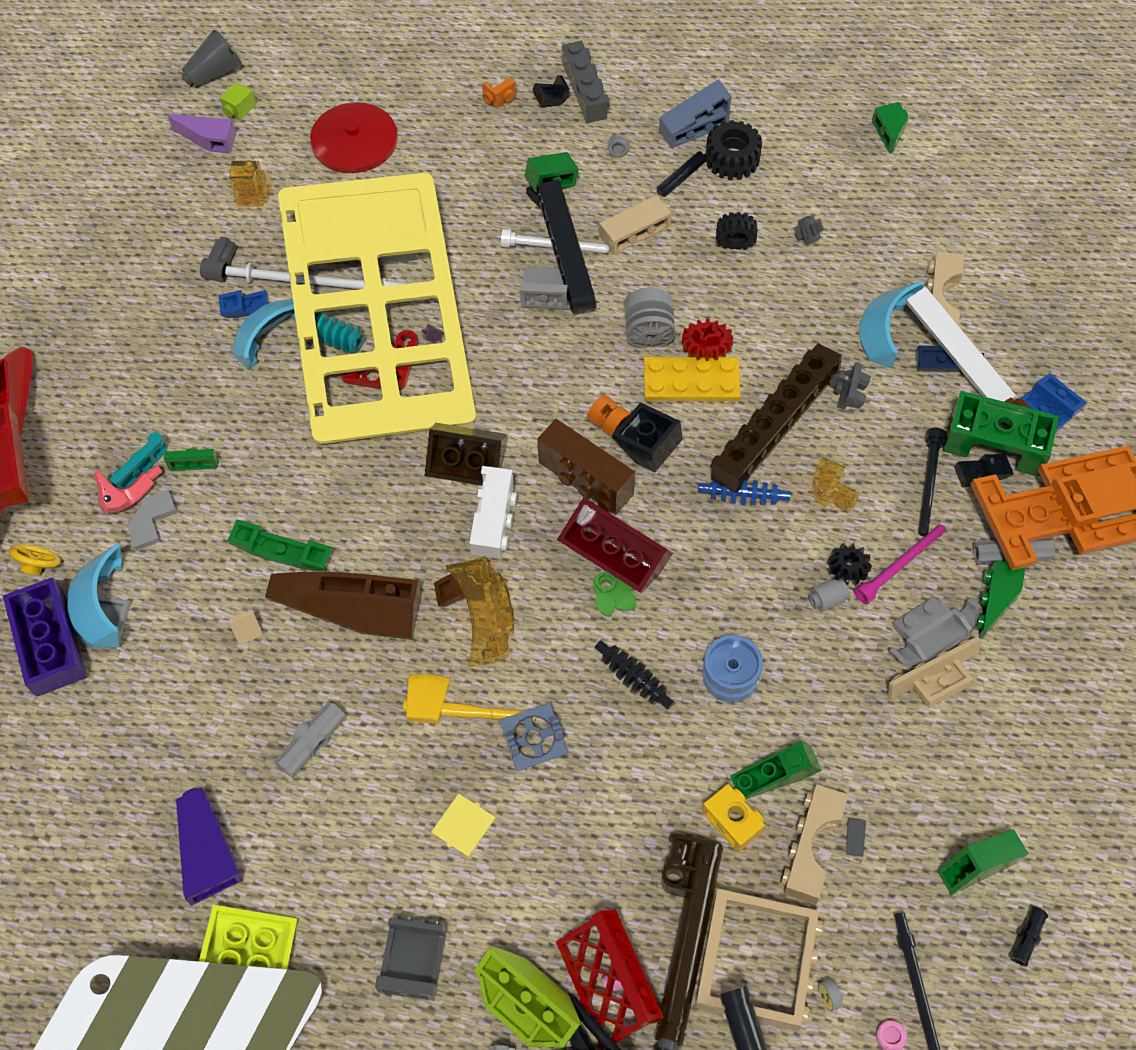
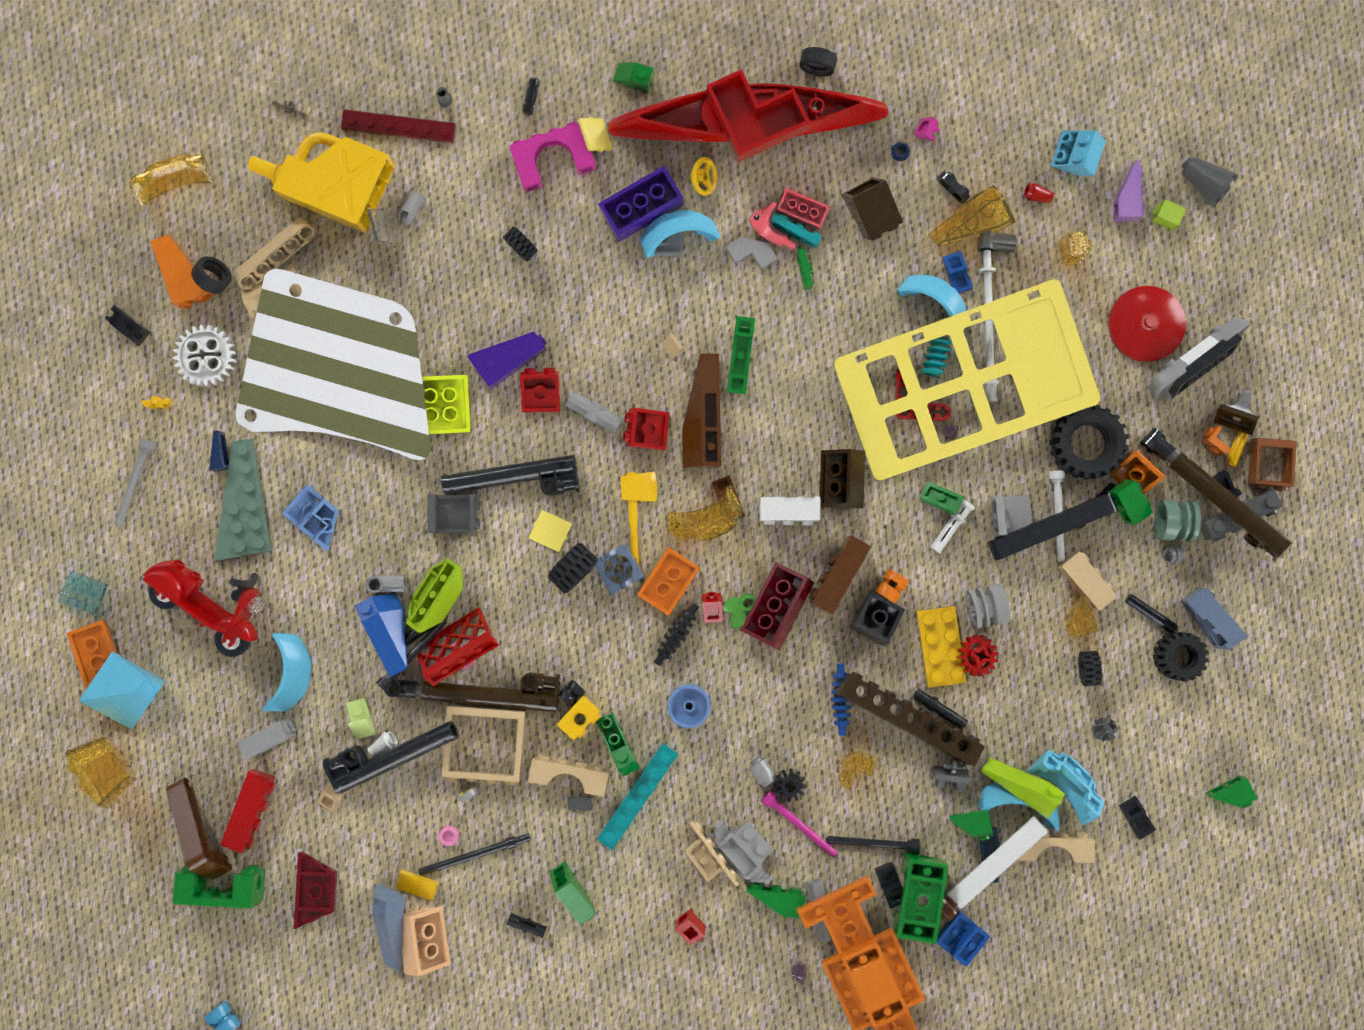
camera: 85 degrees right, 25 degrees up
none -> black piece [441,455,580,496]
none -> black tyre [503,226,538,262]
none -> red plate [520,367,561,412]
none -> black tyre [547,543,598,594]
none -> black wheel [559,679,586,707]
none -> teal plate [596,743,678,850]
none -> red plate [622,407,670,451]
none -> orange plate [637,547,700,616]
none -> red brick [675,908,706,945]
none -> bracket [702,592,723,623]
none -> coral piece [776,188,830,231]
none -> clear purple plate [792,962,806,982]
none -> dark brown slope [841,177,903,240]
none -> dark blue plate [891,142,910,162]
none -> black pin [912,688,968,730]
none -> dark pink tile [913,117,940,141]
none -> green plate [920,482,964,515]
none -> clear yellow wedge [929,185,1015,247]
none -> white pin [930,500,975,554]
none -> black plate [937,171,970,204]
none -> green slope [949,810,994,841]
none -> lime wedge [981,758,1065,819]
none -> red cone [1024,182,1054,203]
none -> medium azure windscreen [1027,750,1104,825]
none -> black tyre [1049,405,1129,480]
none -> medium azure slope [1051,130,1106,176]
none -> clear yellow slope [1065,594,1099,639]
none -> orange slope [1110,450,1166,495]
none -> black slope [1118,795,1156,840]
none -> dark brown piece [1140,428,1293,561]
none -> piece [1149,316,1251,401]
none -> sand green wheel [1154,500,1201,541]
none -> dark brown piece [1214,389,1259,435]
none -> yellow axle [1226,431,1249,467]
none -> dark orange window [1248,437,1297,491]

